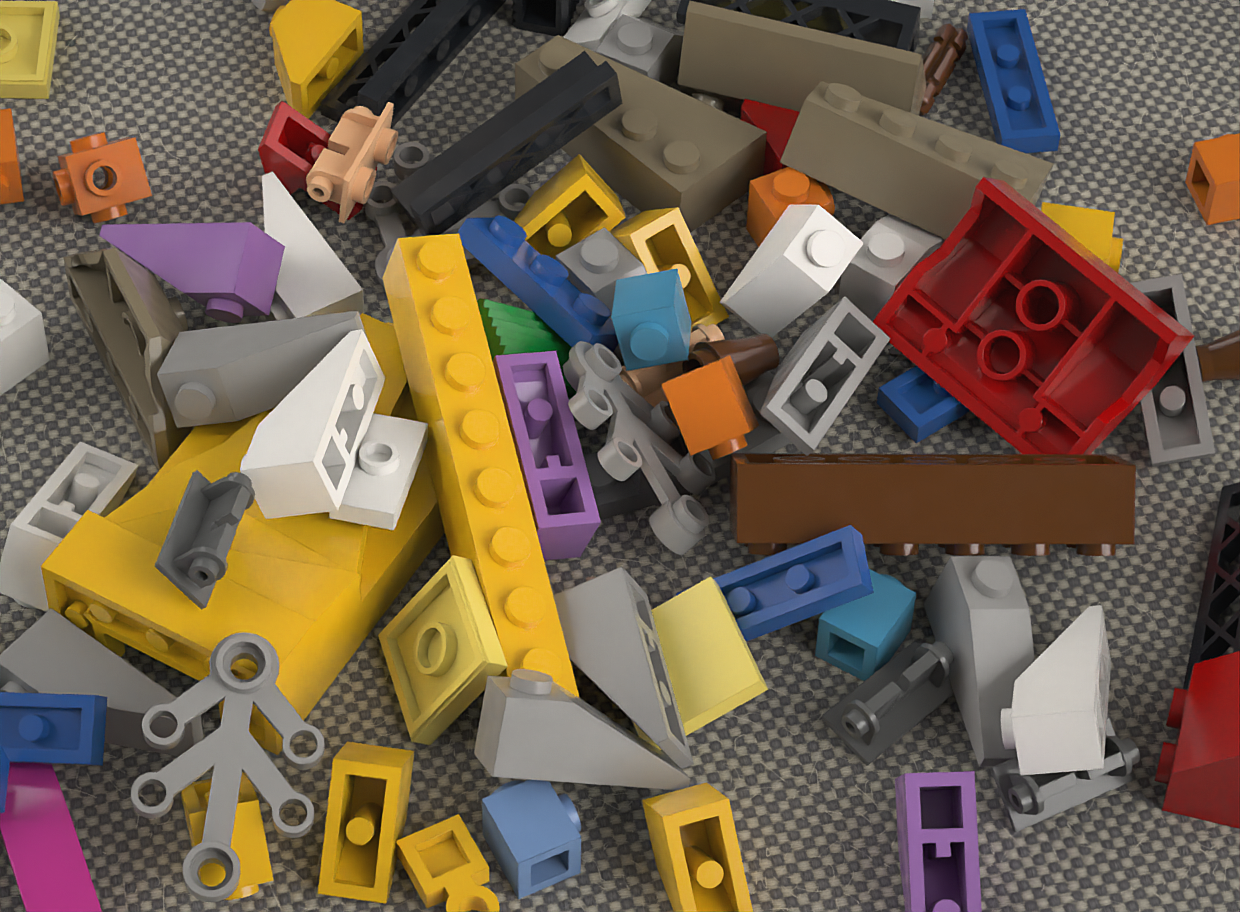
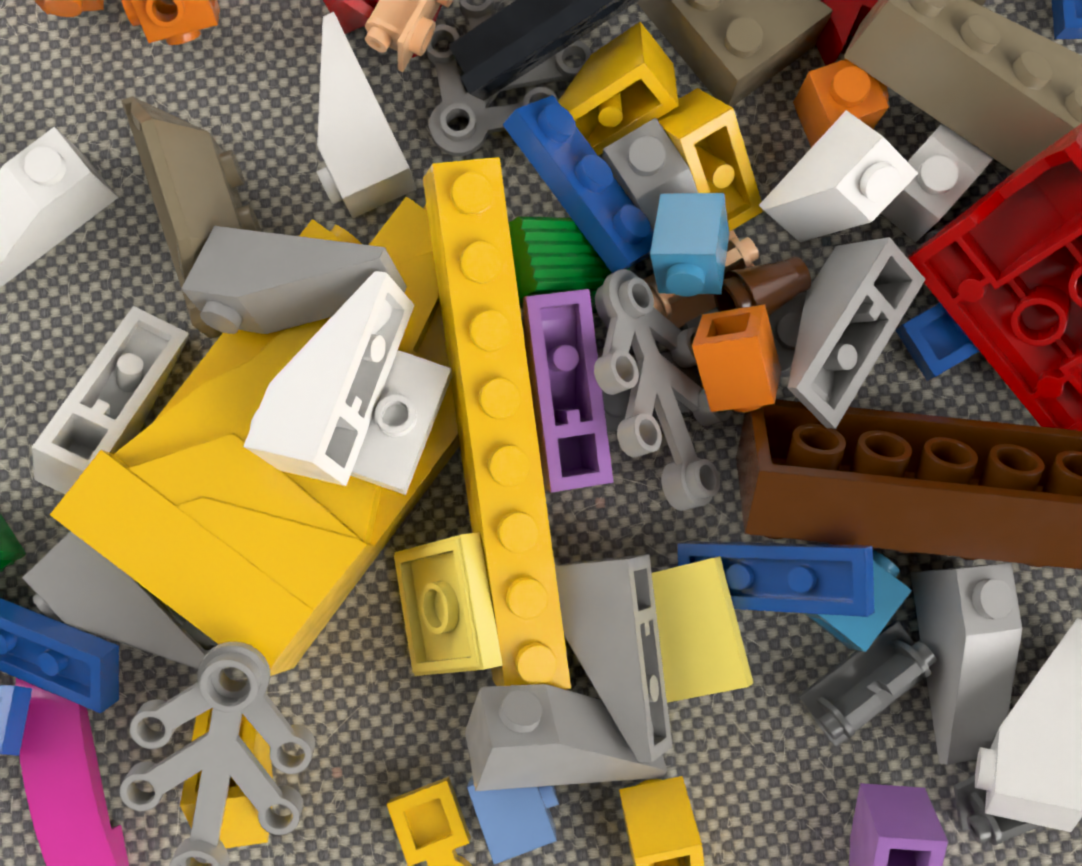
camera: 10 degrees right, 30 degrees up
medium lavender slope [99,222,285,323] -> none
dark grey hinge [155,470,255,610] -> none
yellow slope [318,741,414,904] -> none

